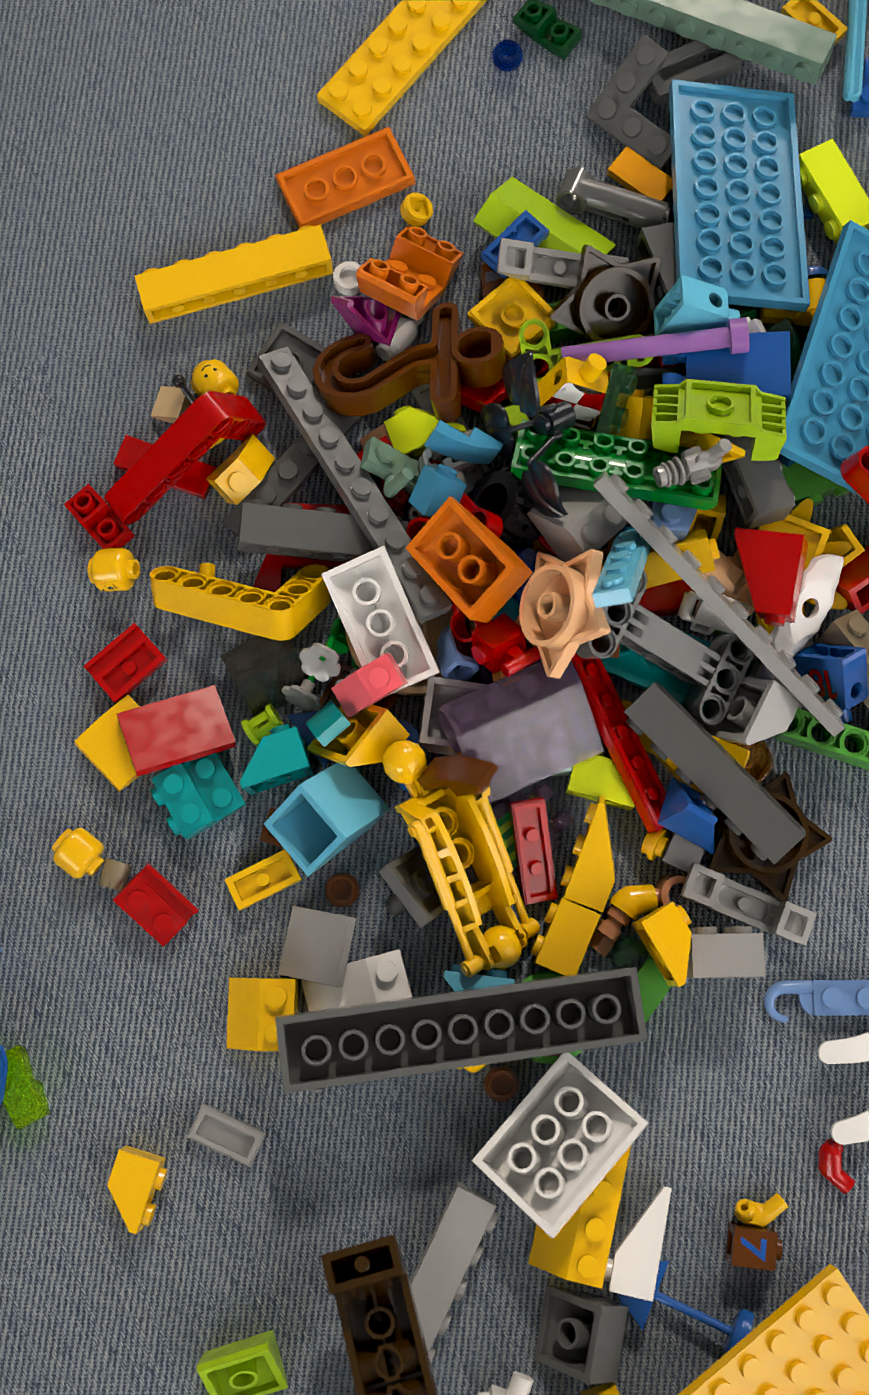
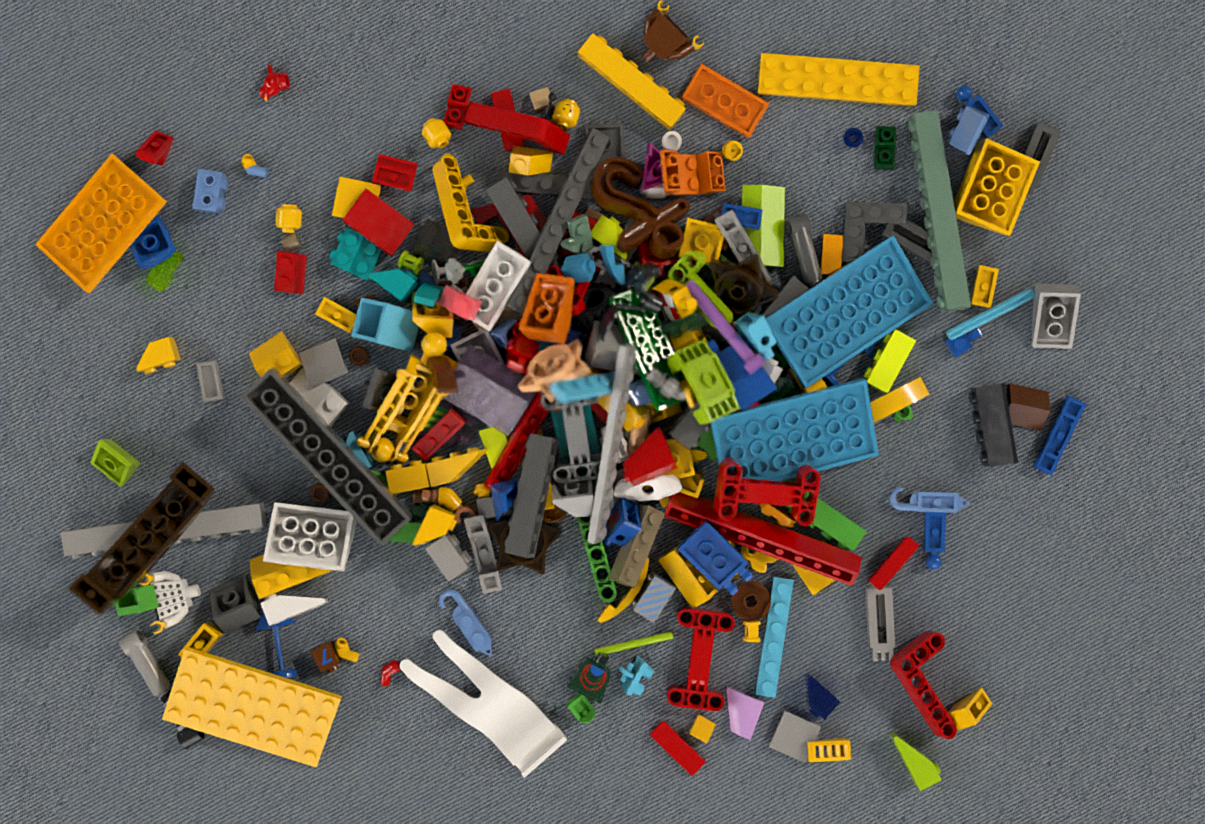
camera: 55 degrees right, 10 degrees up
none -> reddish brown torso [642,0,704,63]

